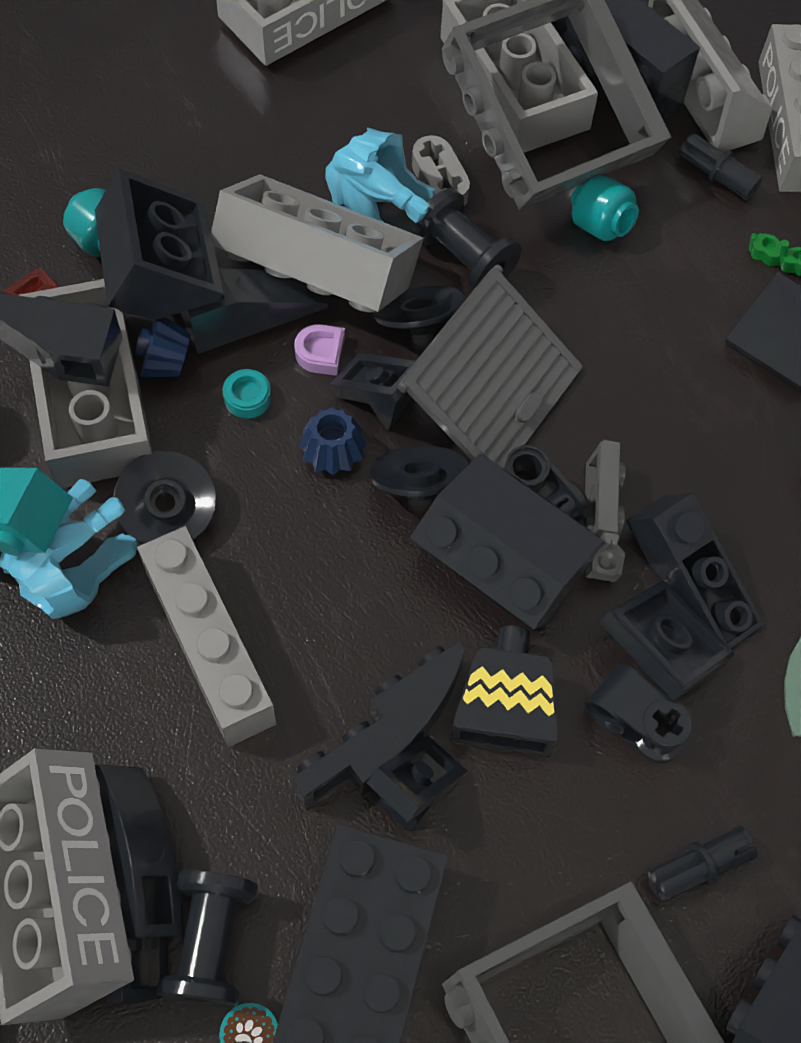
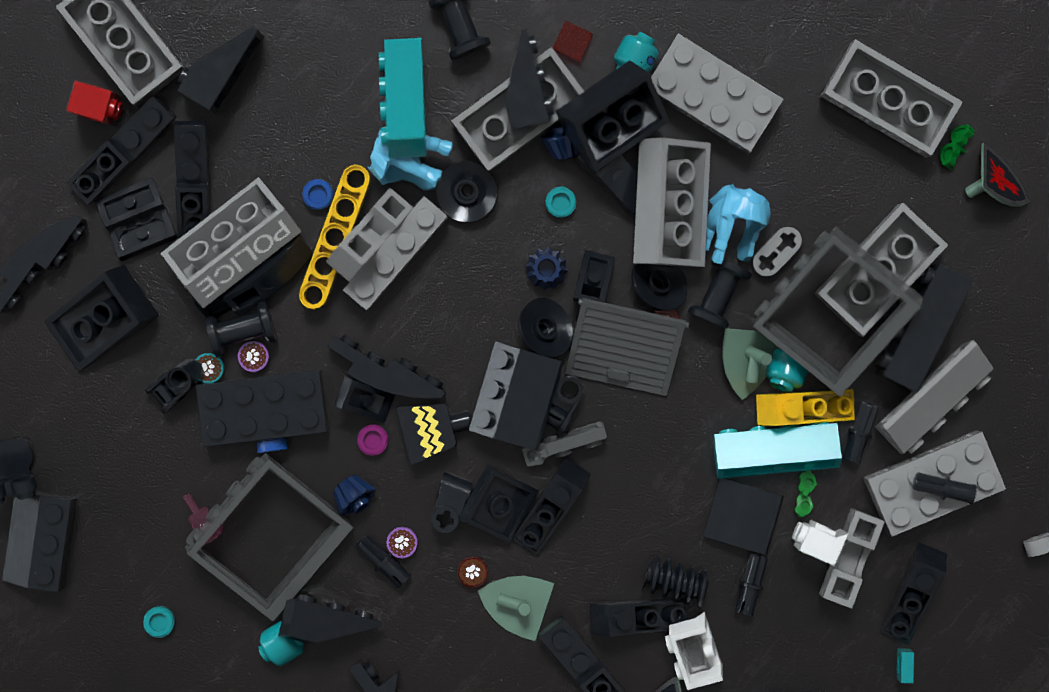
camera: 75 degrees right, 25 degrees up
lavender tile [294,325,345,376] -> none
none -> tile [238,341,269,372]
none -> blue tile [256,437,288,453]
none -> yellow beam [299,165,371,309]
none -> blue tile [302,179,334,210]
none -> light grey arch [326,188,413,282]
none -> dark blue piece [333,475,376,516]
none -> magenta tile [357,424,388,455]
none -> tile [387,527,418,558]
none -> tile [458,556,488,588]
none -> light grey brick [651,33,783,154]
none -> brick [713,422,842,479]
none -> sand green shield [722,328,778,400]
none -> yellow slope [756,389,855,426]

